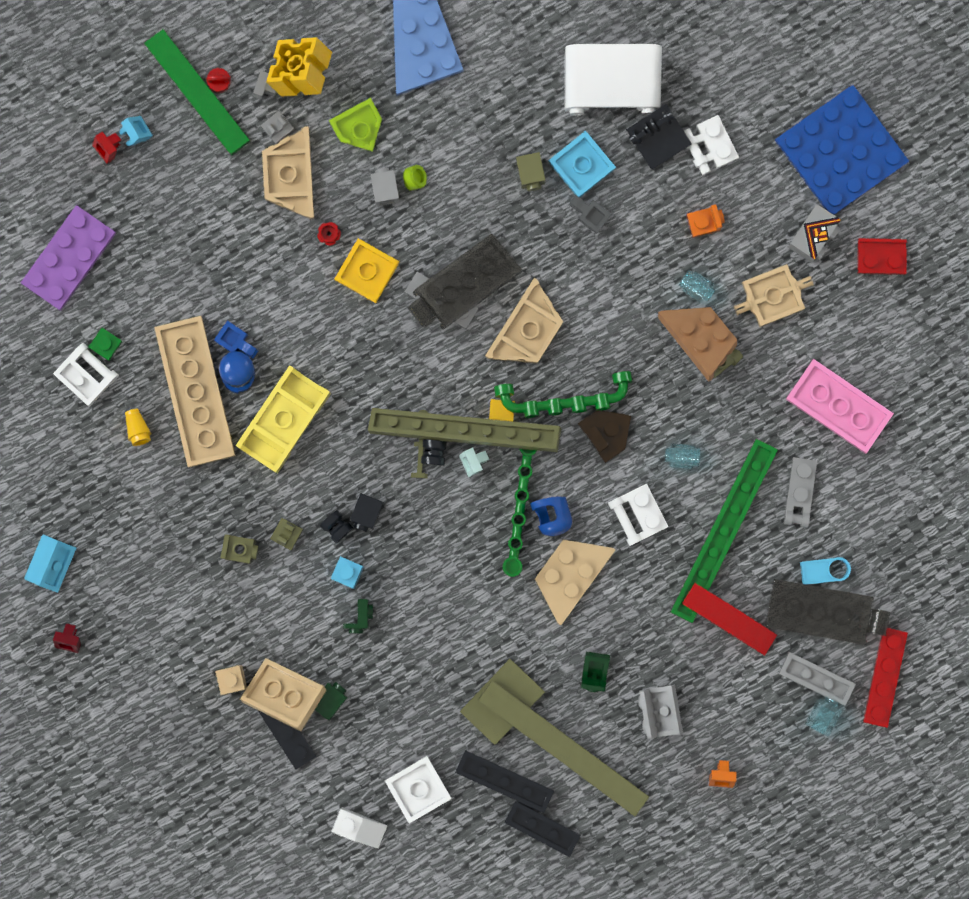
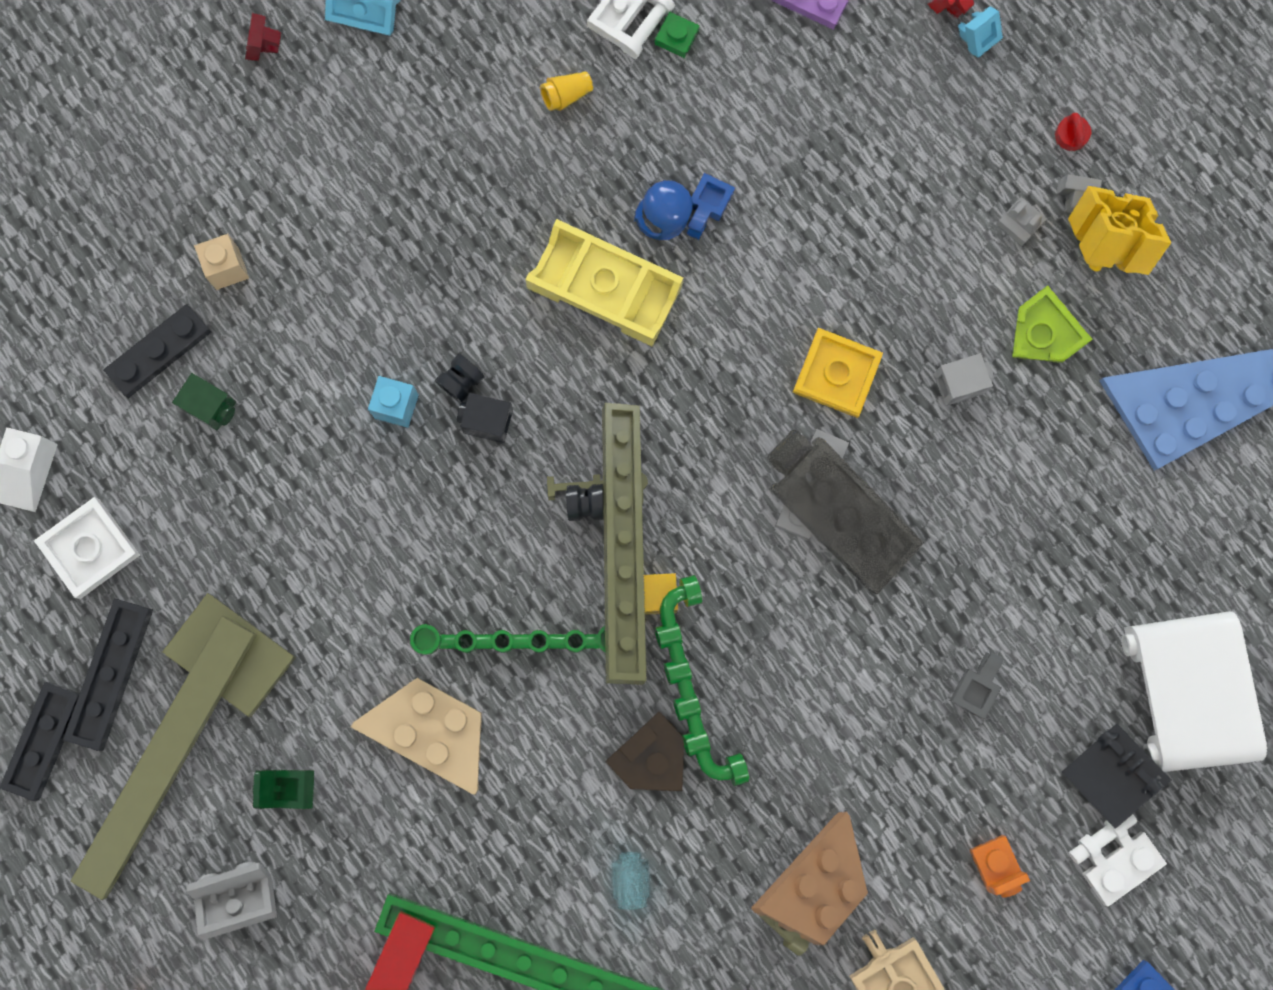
camera: 75 degrees right, 5 degrees down
green tile [144,29,250,156] -> none
tan plate [154,316,236,468] -> none
olive brick [220,534,259,564] -> none
tan plate [240,658,326,731] -> none
tan wing [262,126,314,219] -> none
olive tile [270,518,303,551] -> none
red plate [317,222,341,246] -> none
dark green bracket [343,599,373,634] -> none
lime tile [403,165,427,190] -> none
light aqua tile [459,448,489,477] -> none
tan wing [485,278,563,364] -> none
olive brick [516,152,545,191] -> none
blue helmet [531,497,572,536] -> none
medium azure plate [548,131,616,198] -> none
white plate [608,484,668,546] -> none
clear light blue brick [678,270,716,303] -> none

